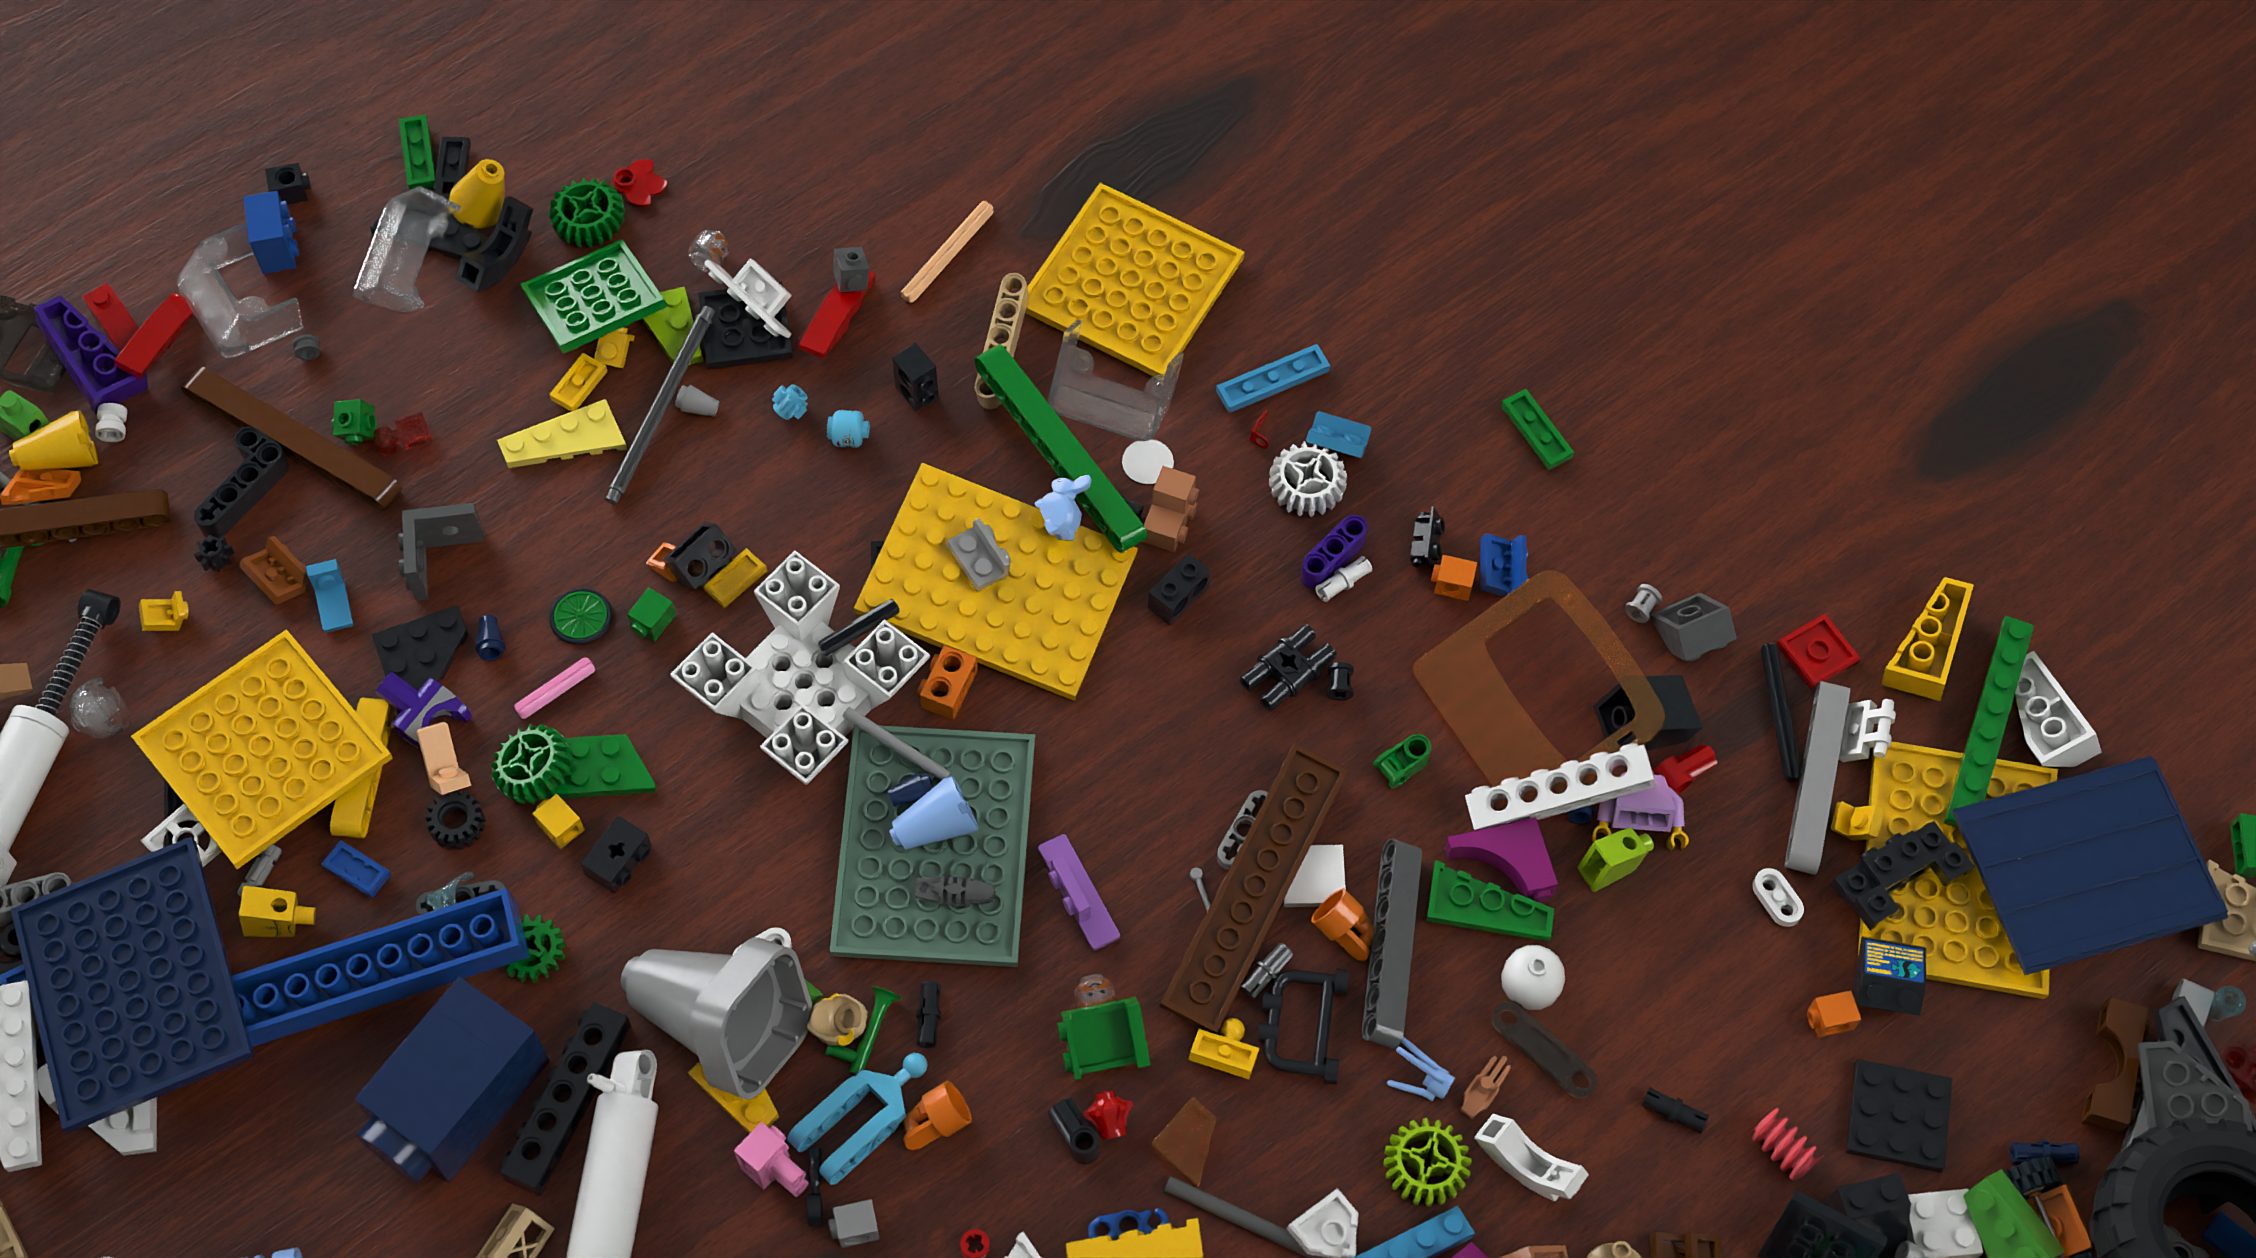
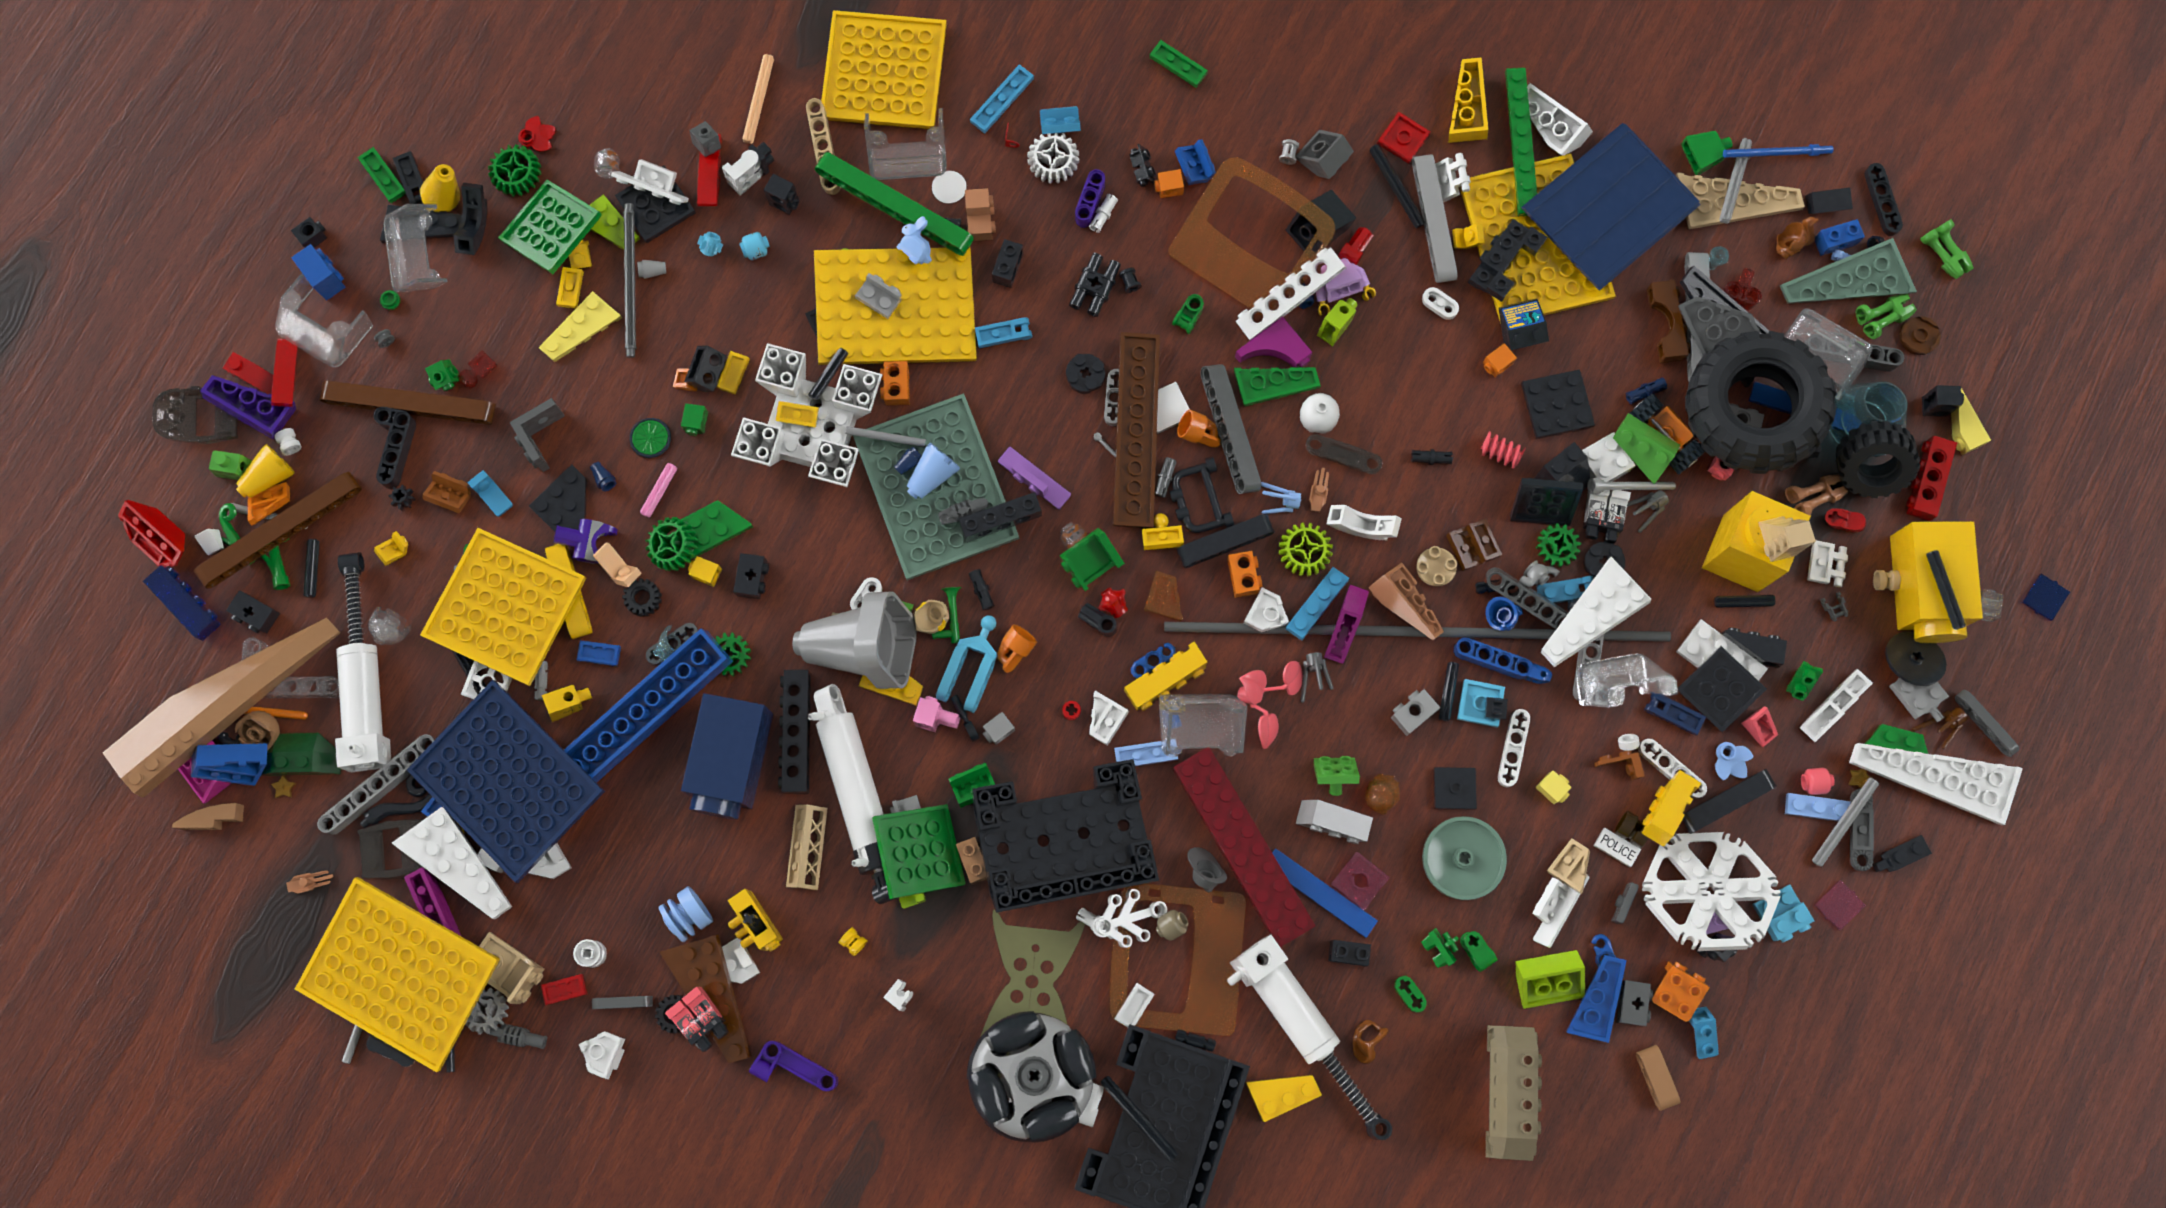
camera: 20 degrees left, 15 degrees up
none -> black axle [303,539,320,598]
none -> green plate [380,290,400,310]
none -> white hips [722,142,774,196]
none -> yellow plate [776,401,819,427]
none -> black brick [959,492,1042,543]
none -> dark azure plate [975,317,1033,348]
none -> black plate [1066,354,1105,394]
none -> black beam [1177,514,1275,568]
none -> orange brick [1227,551,1262,598]

